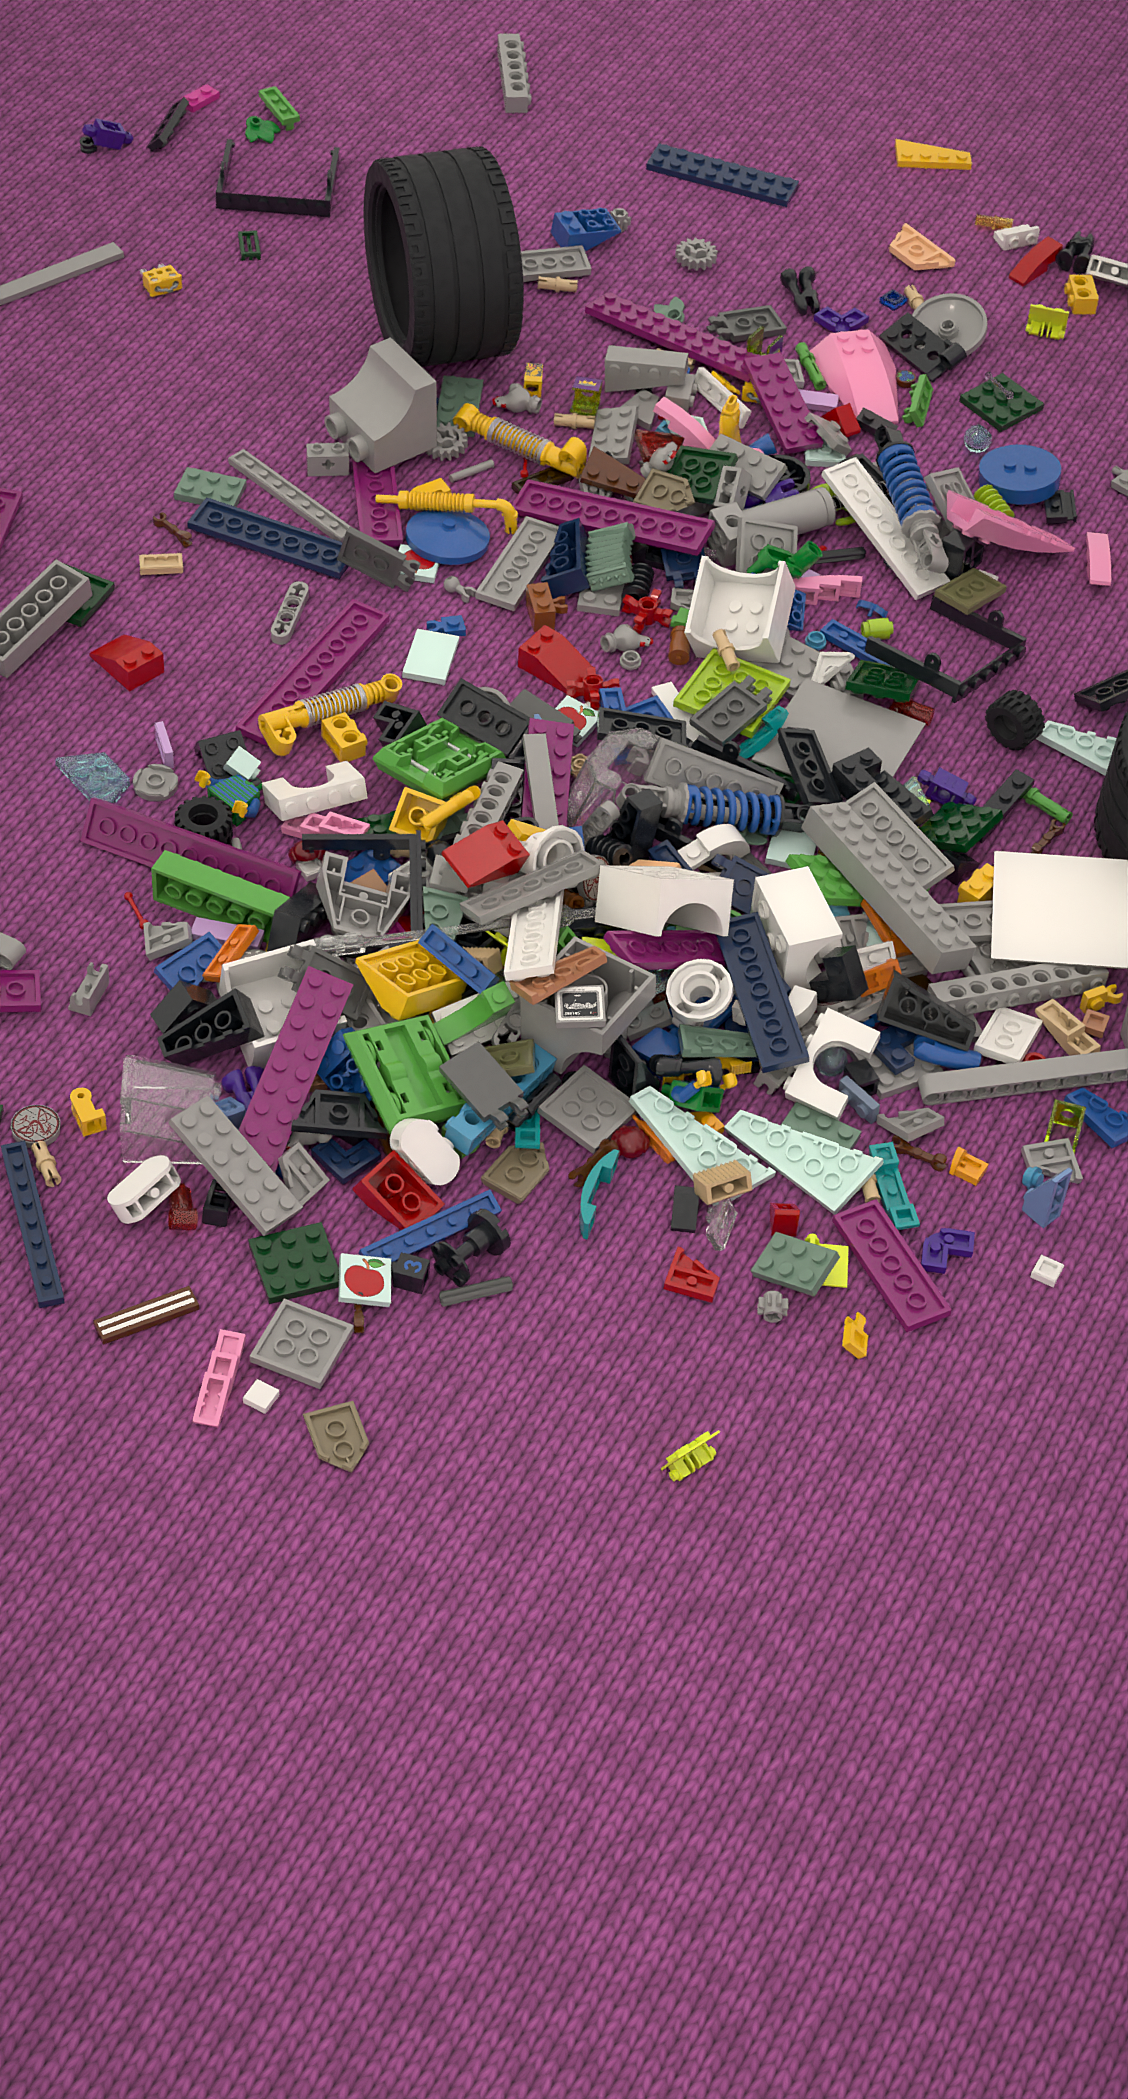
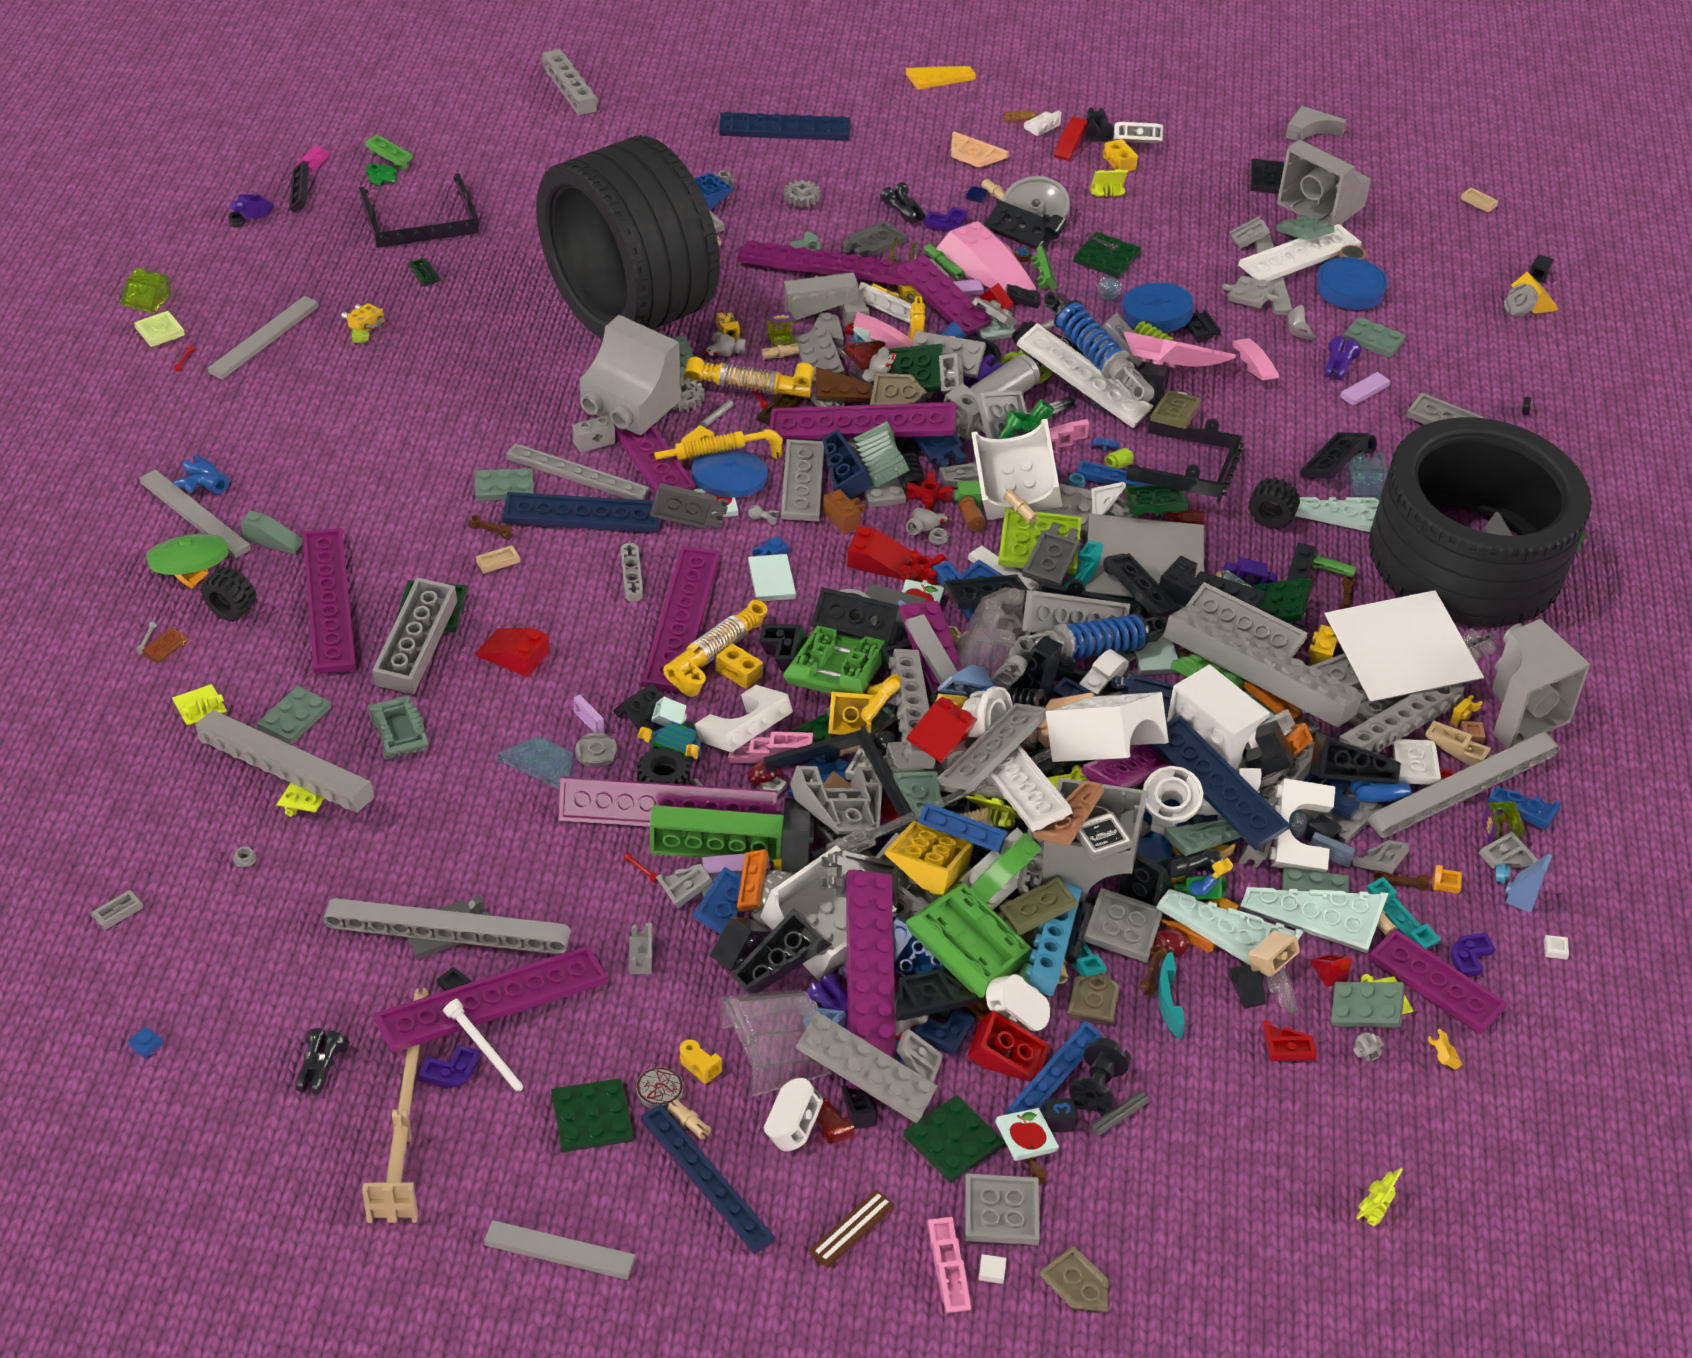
camera: 20 degrees left, 5 degrees down
dark grey tile [439,1041,528,1131] -> none
none -> lime hose [352,328,369,344]
none -> medium blue slope [937,665,992,697]

